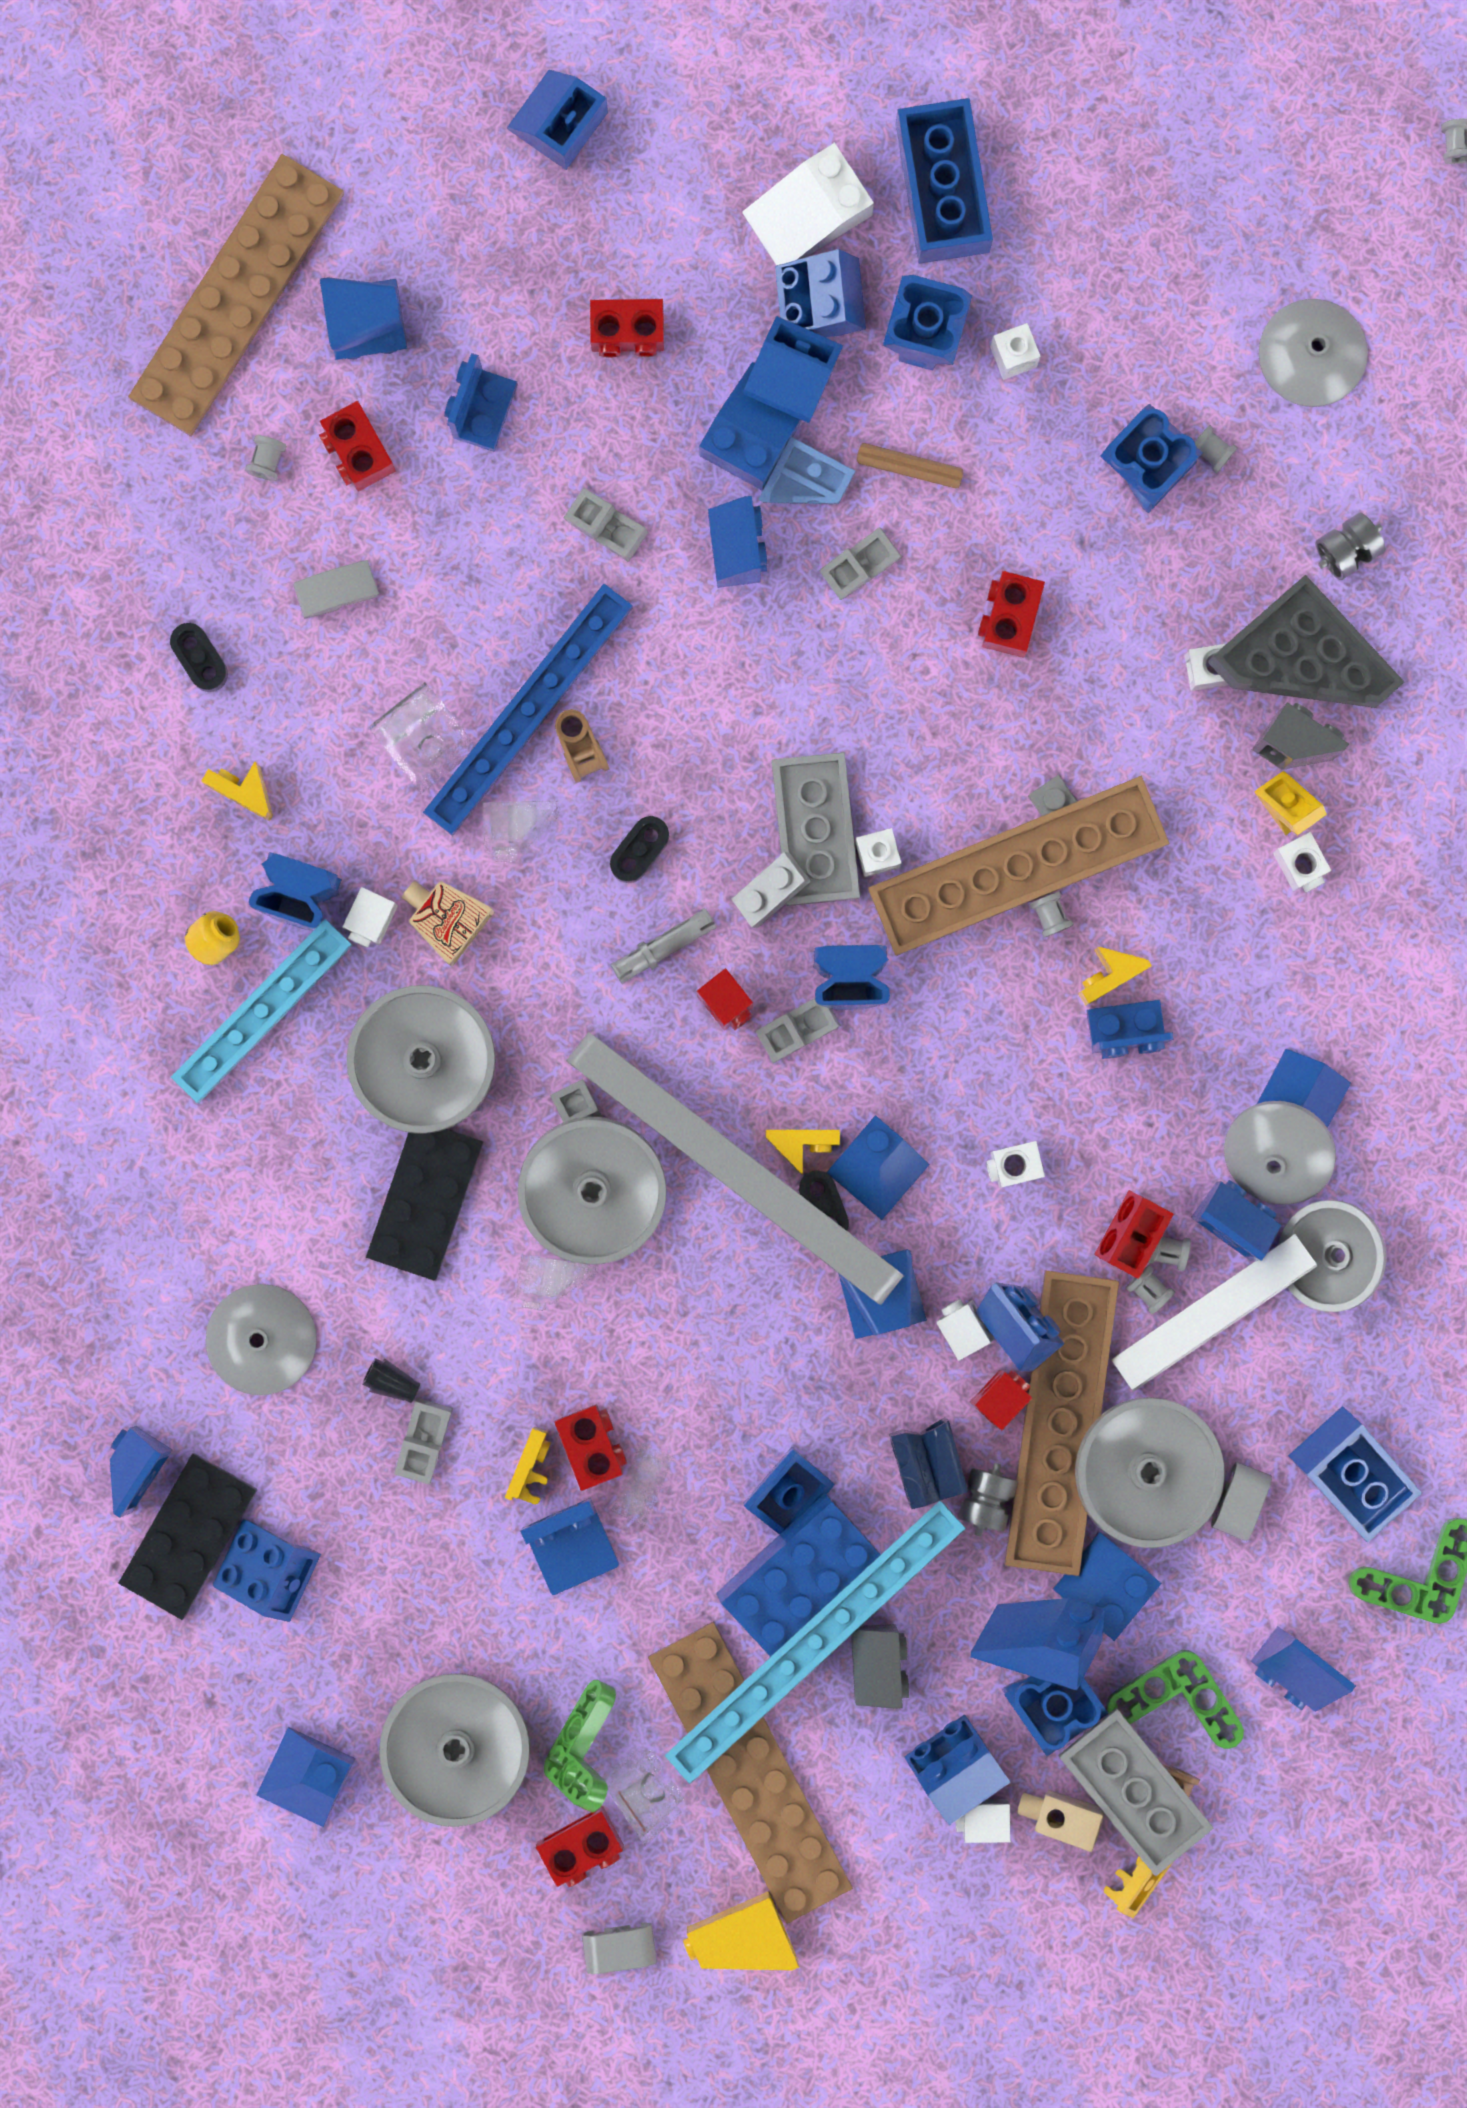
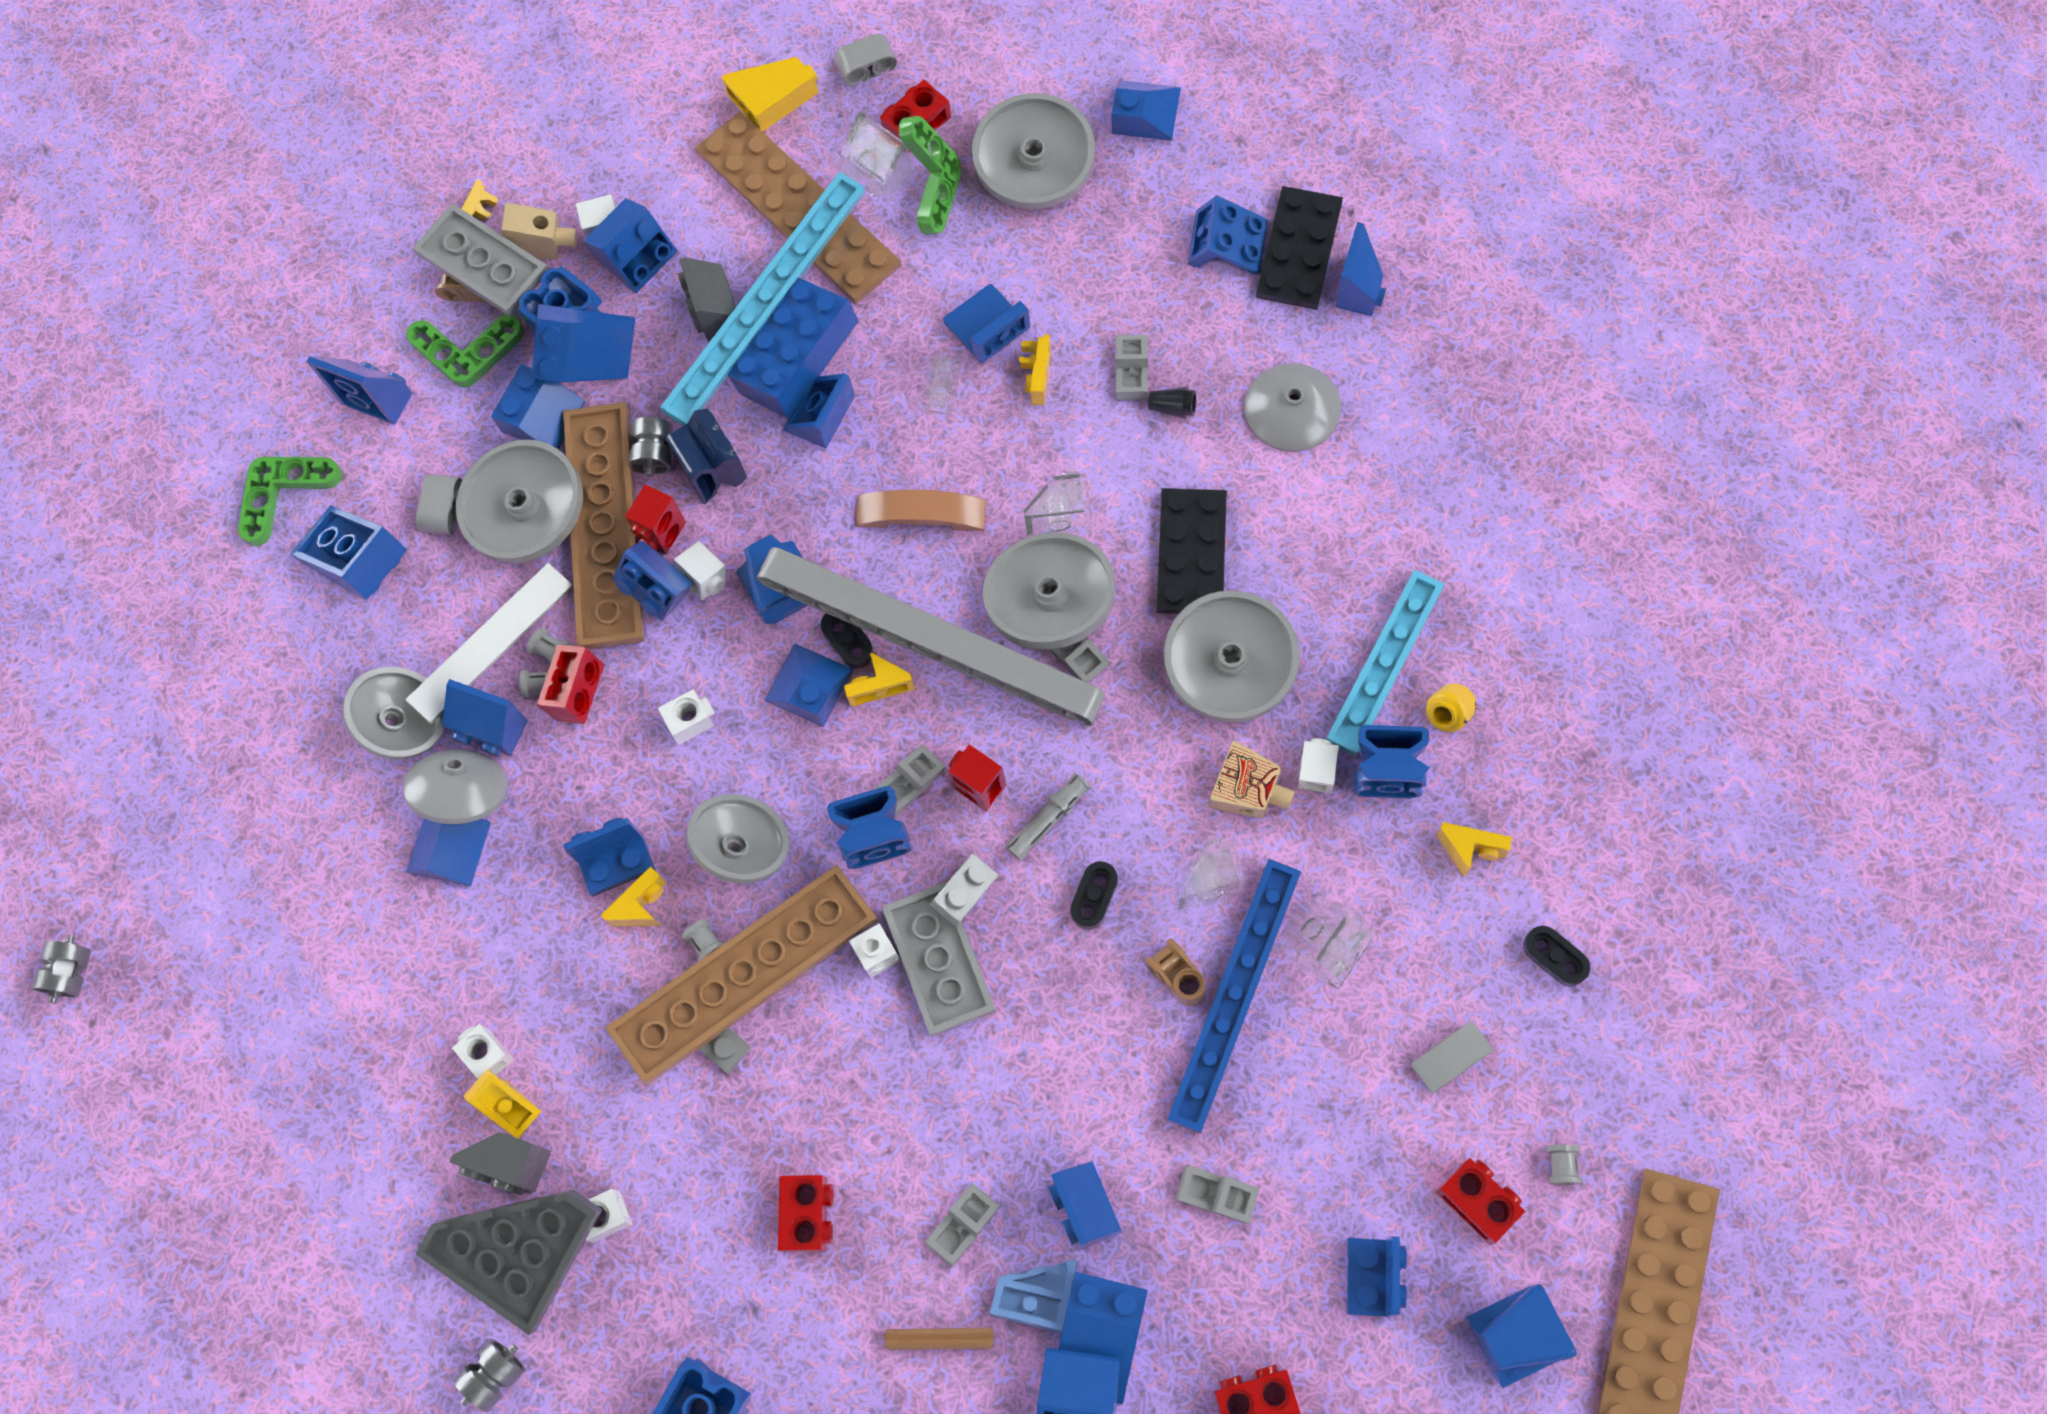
camera: 175 degrees right, 15 degrees down
red brick [554,1404,627,1491] -> none
none -> light grey dish [686,794,789,883]
none -> nougat slope [856,490,986,531]

